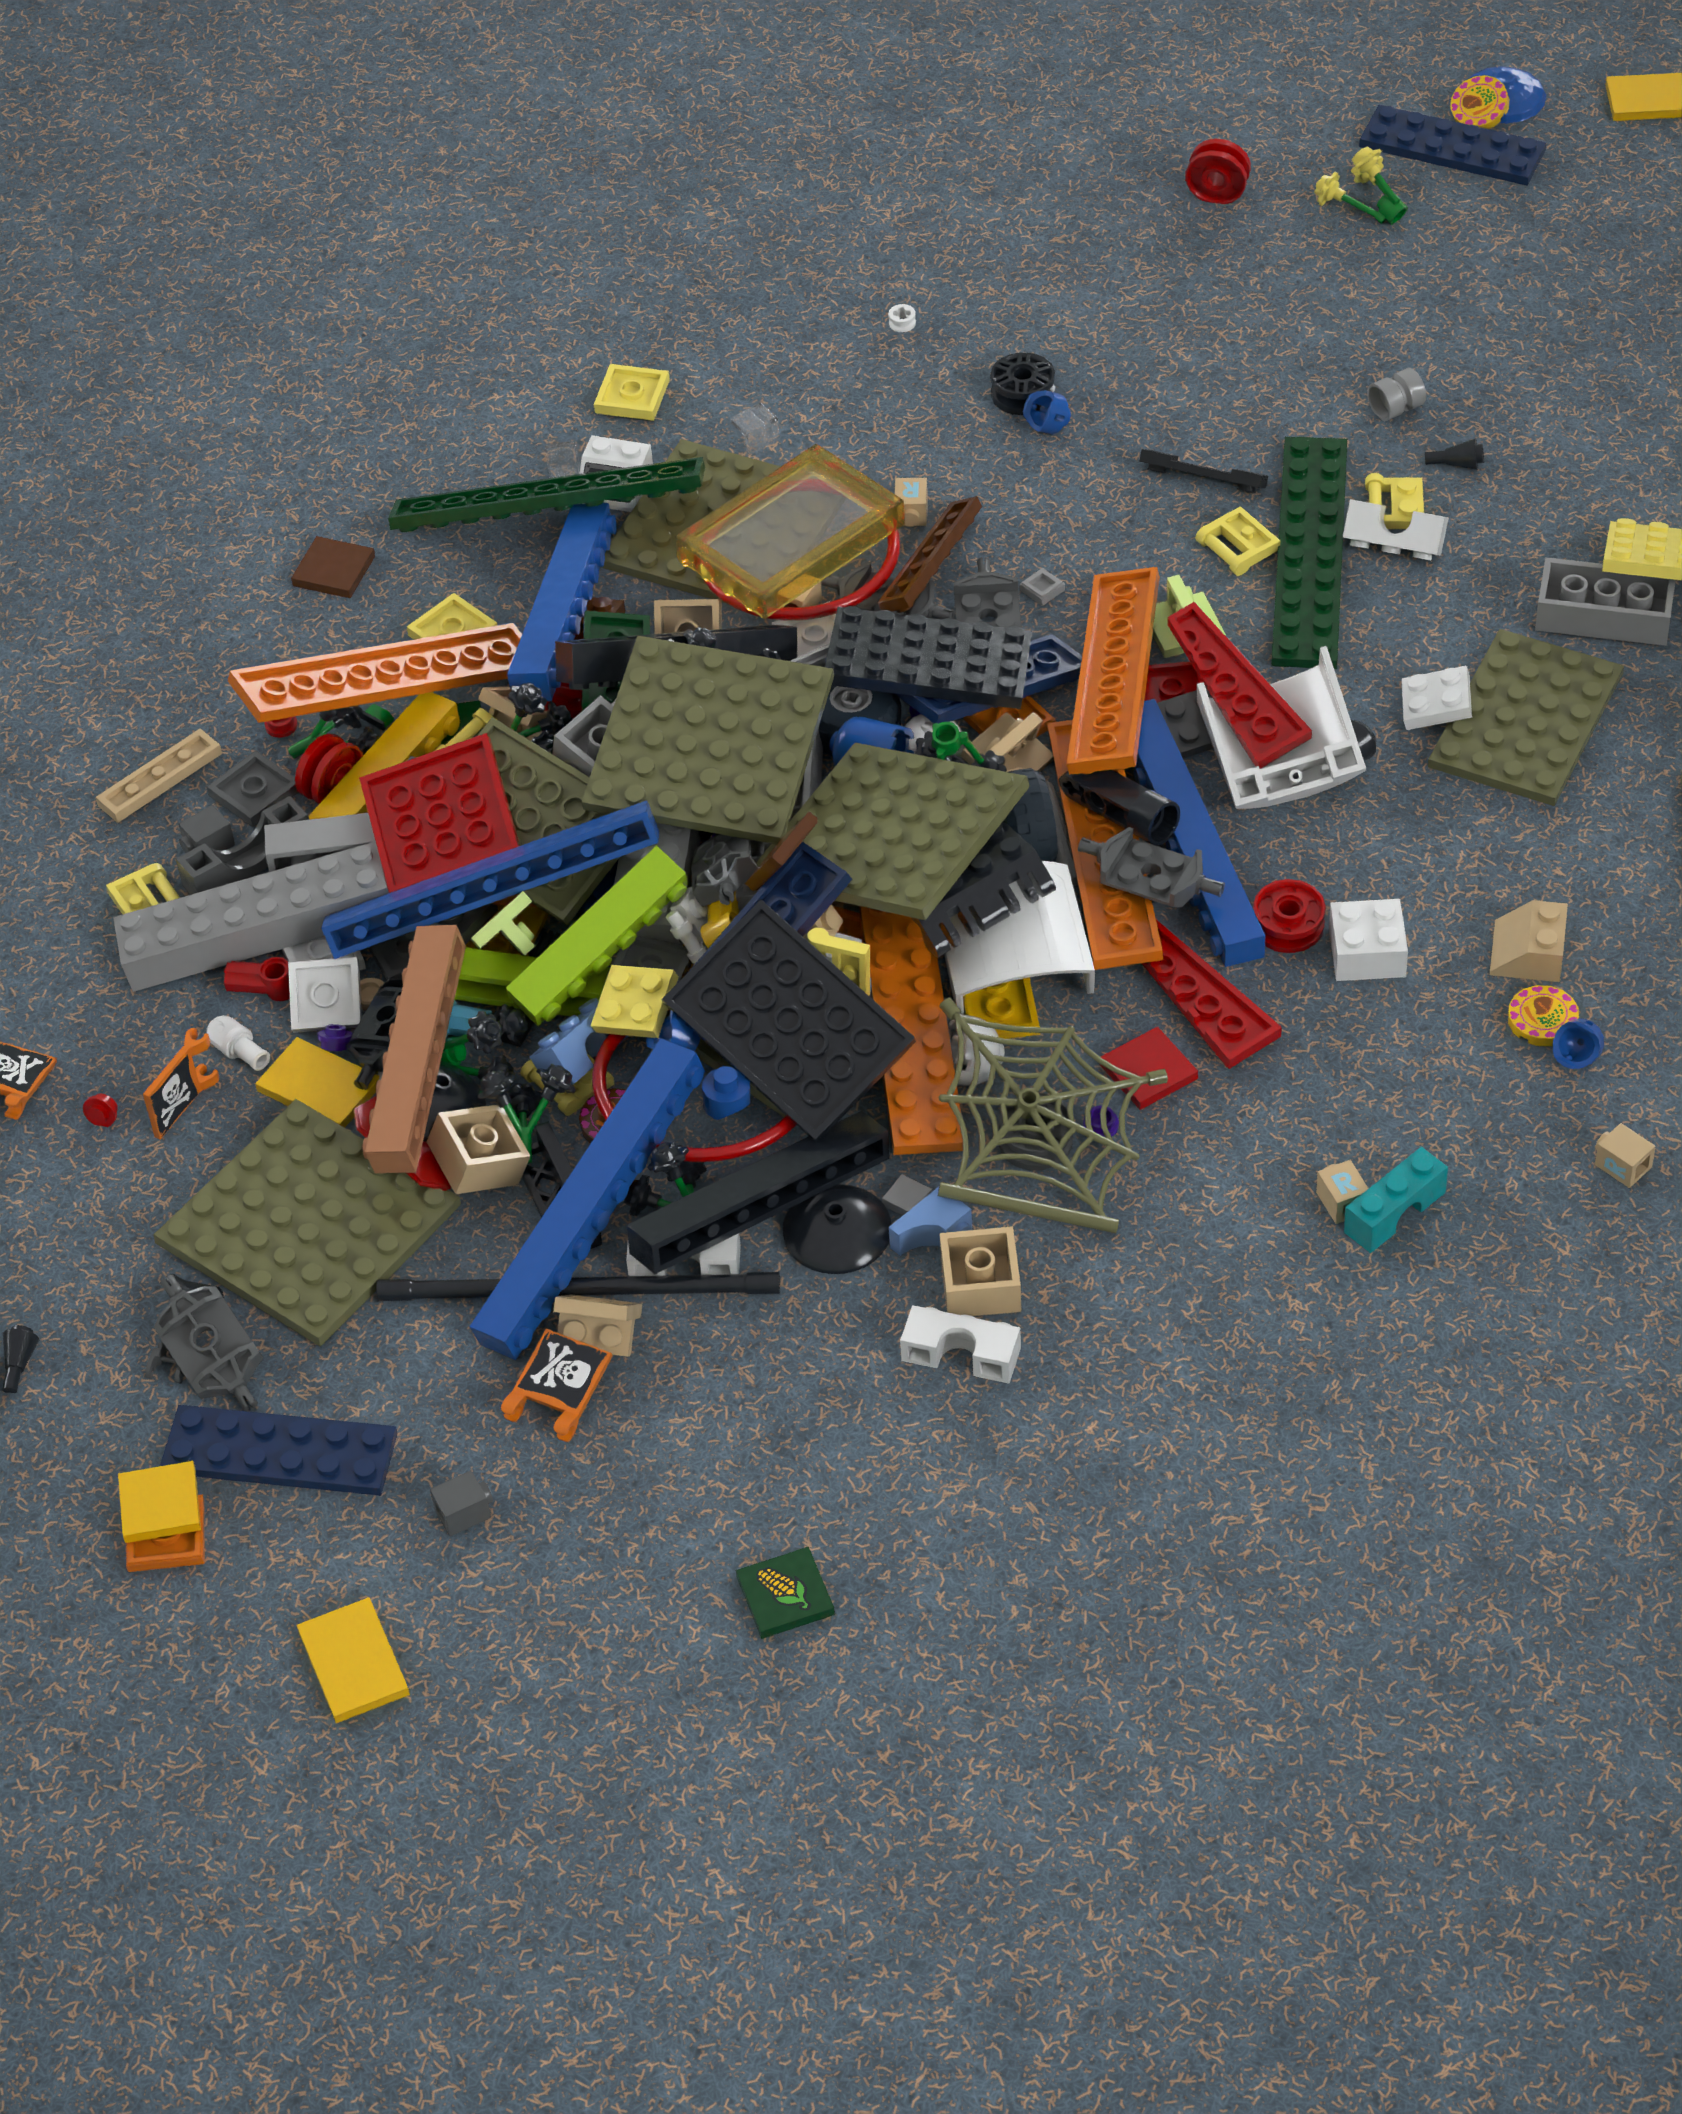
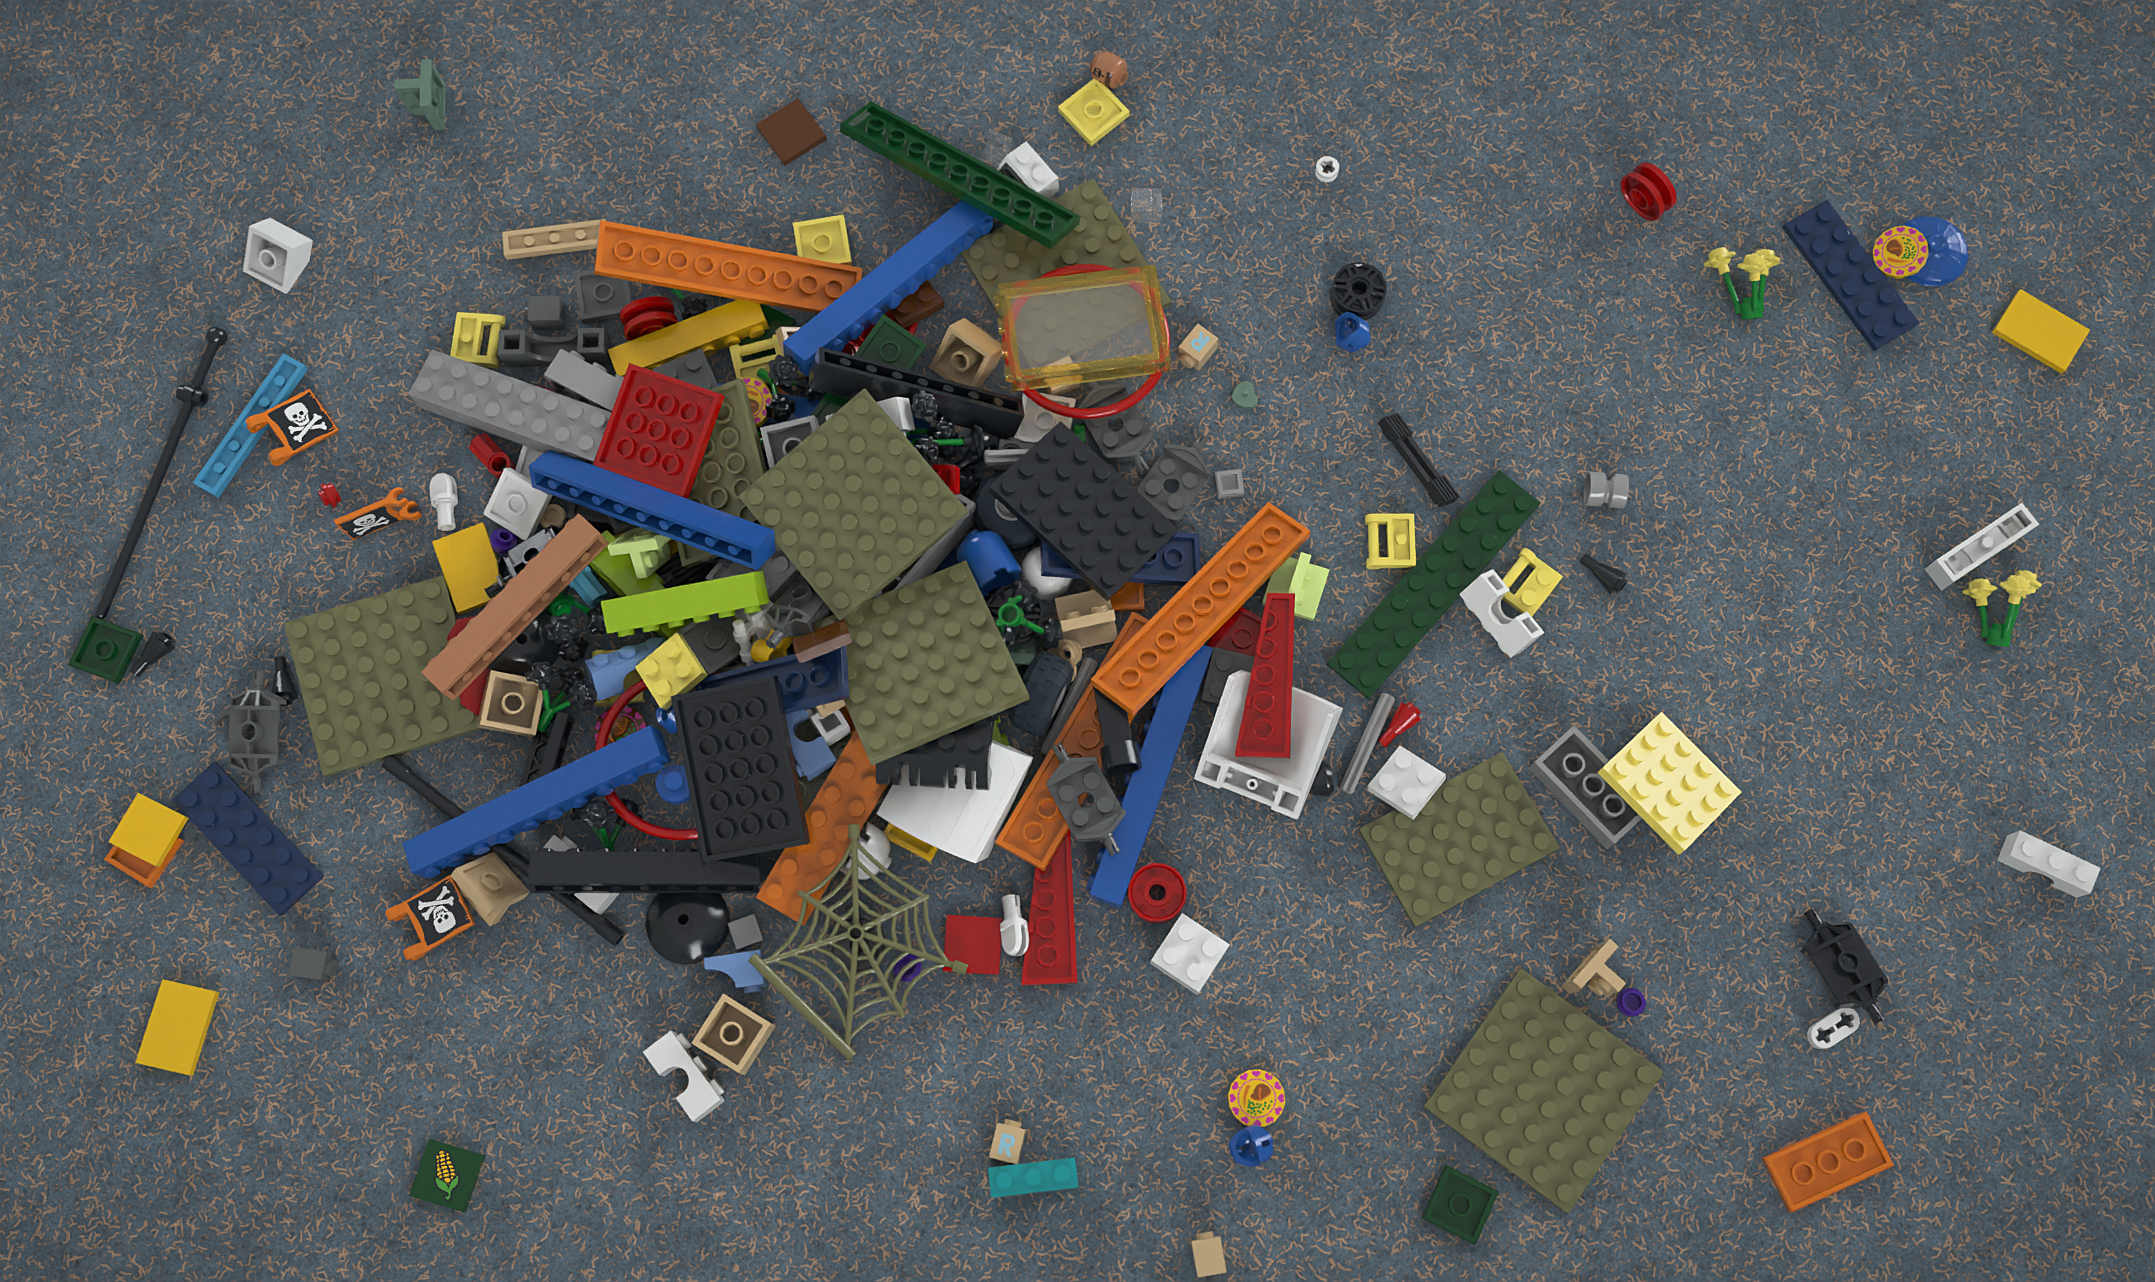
camera: 35 degrees right, 25 degrees up
light yellow plate [807,928,870,996] -> none
reddish brown plate [877,496,982,613] -> none
tan slope [1490,900,1568,982] -> none
none -> white arm [1000,894,1029,956]
none -> nougat head [1090,51,1128,90]
none -> sand green piece [1232,381,1258,409]
none -> light grey axle [1339,693,1395,794]
none -> red cone [1377,702,1421,748]

